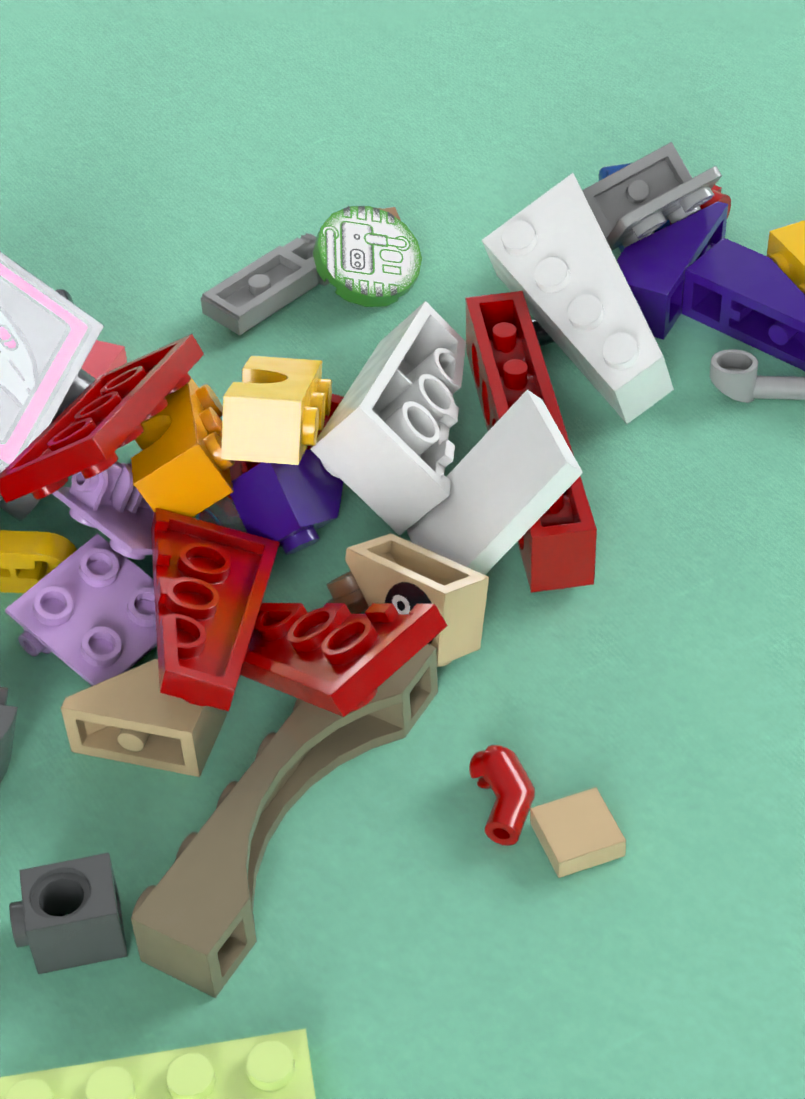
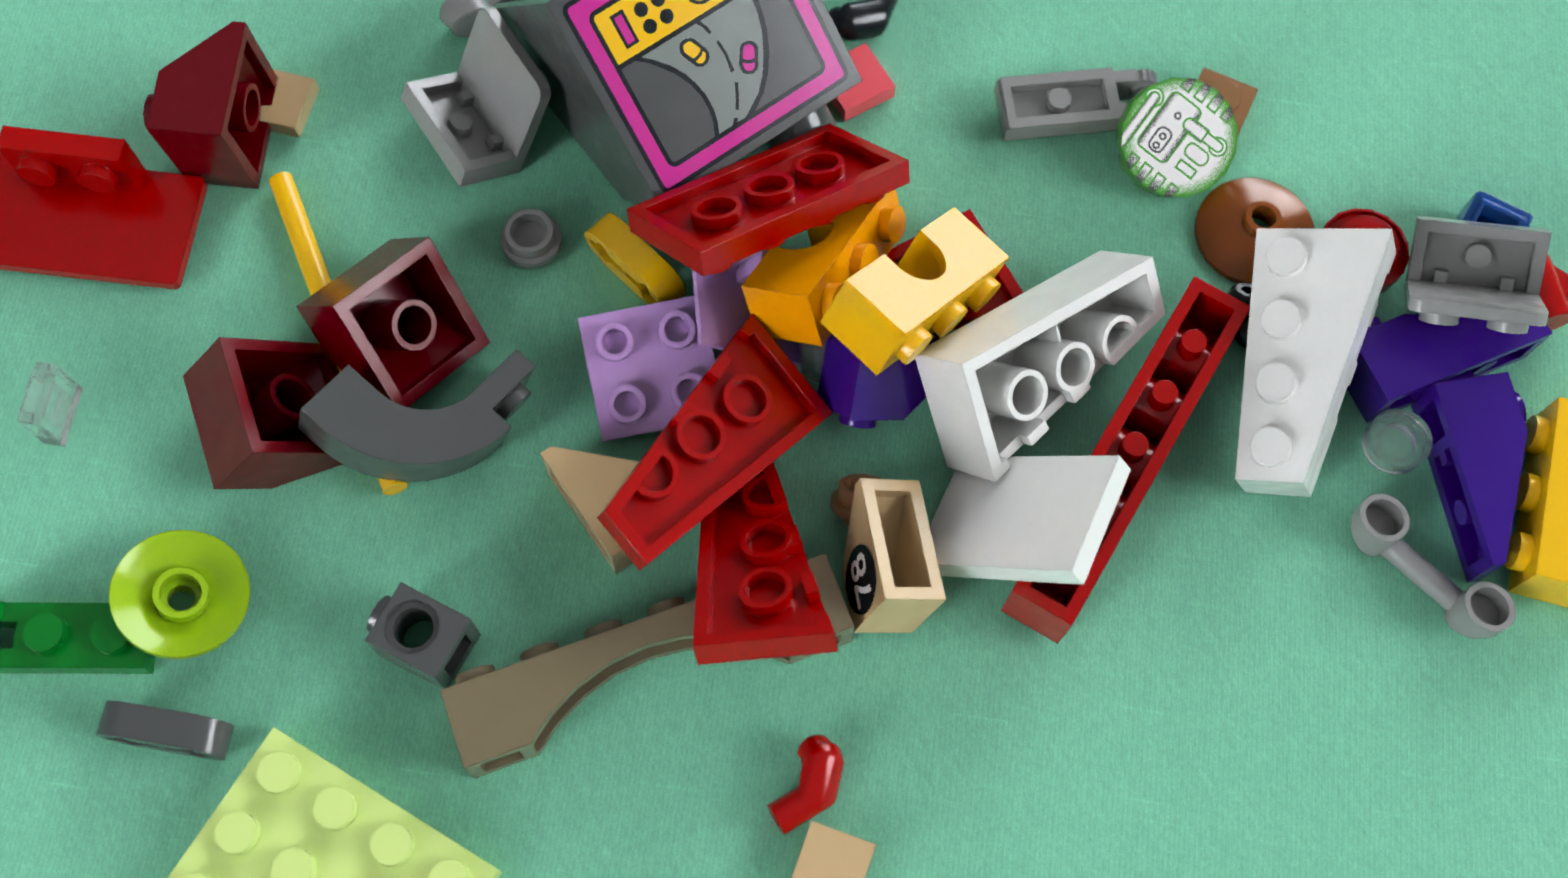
camera: 35 degrees right, 25 degrees up
none -> dark orange dish [1195,178,1314,284]
none -> clear tile [1362,408,1433,475]

